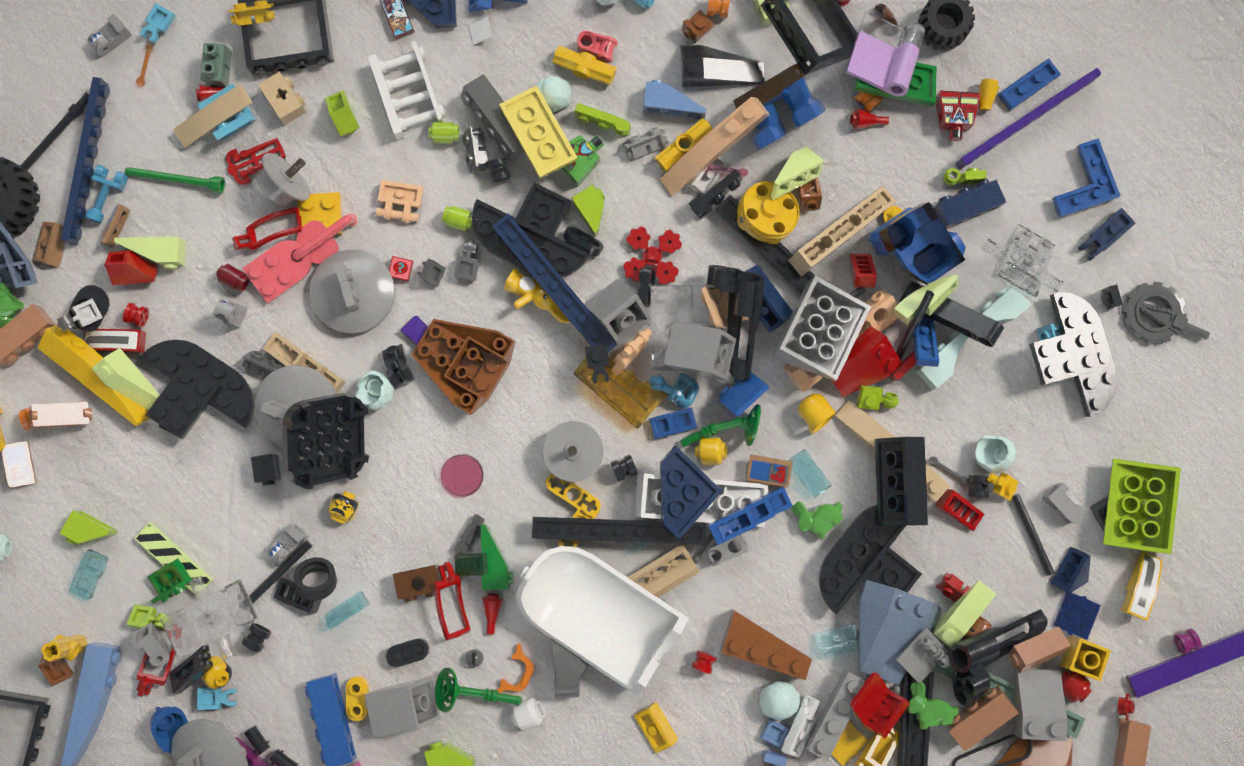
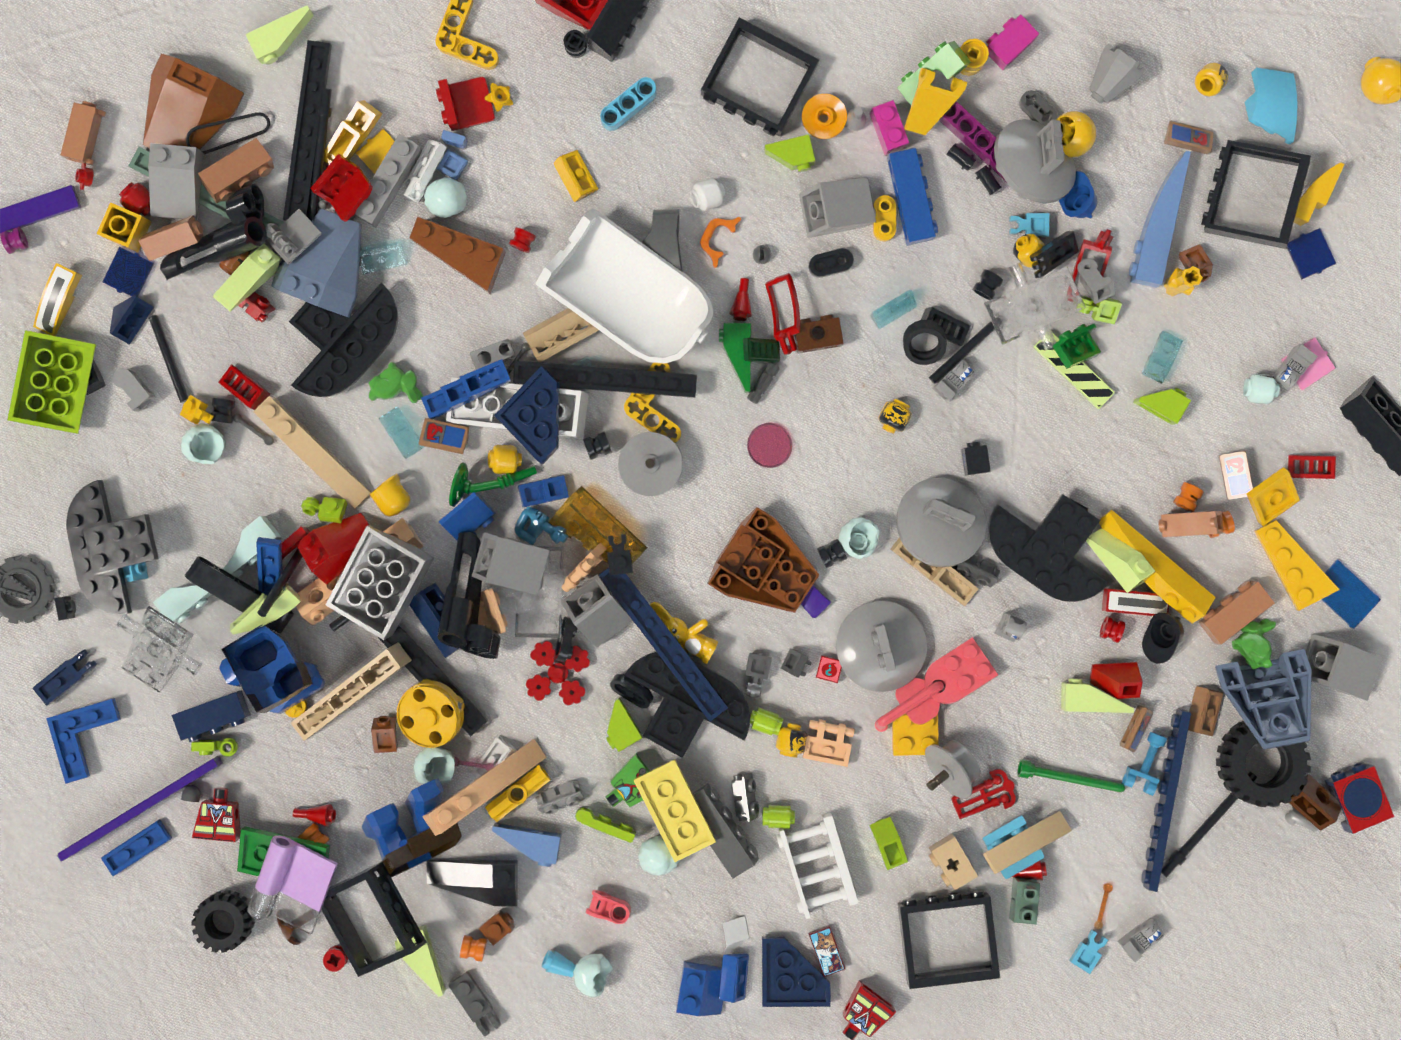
camera: 175 degrees left, 5 degrees up
plate [56,298,103,331] -> none
dark red brick [216,264,250,293] -> none
yellow hinge [228,0,275,26] -> none
red sword [232,207,302,250] -> none
black tile [282,393,369,489] -> none
black plate [382,344,407,375] -> none
green dish [435,667,522,712] -> none
black wheel [486,157,511,183] -> none
yellow piece [552,46,617,86] -> none
black plate [688,169,742,220] -> none
yellowish green slope [771,146,824,200] -> none
red slope [849,253,877,288] -> none
black slope [875,436,928,526] -> none
bright green animal [907,682,959,730] -> none
yellow cone [978,79,1000,111] -> none
none -> dark grey hinge [181,785,201,802]
none -> light aqua hair [413,746,455,784]
none -> yellow head [775,723,807,758]
none -> orange wheel [1173,482,1204,512]

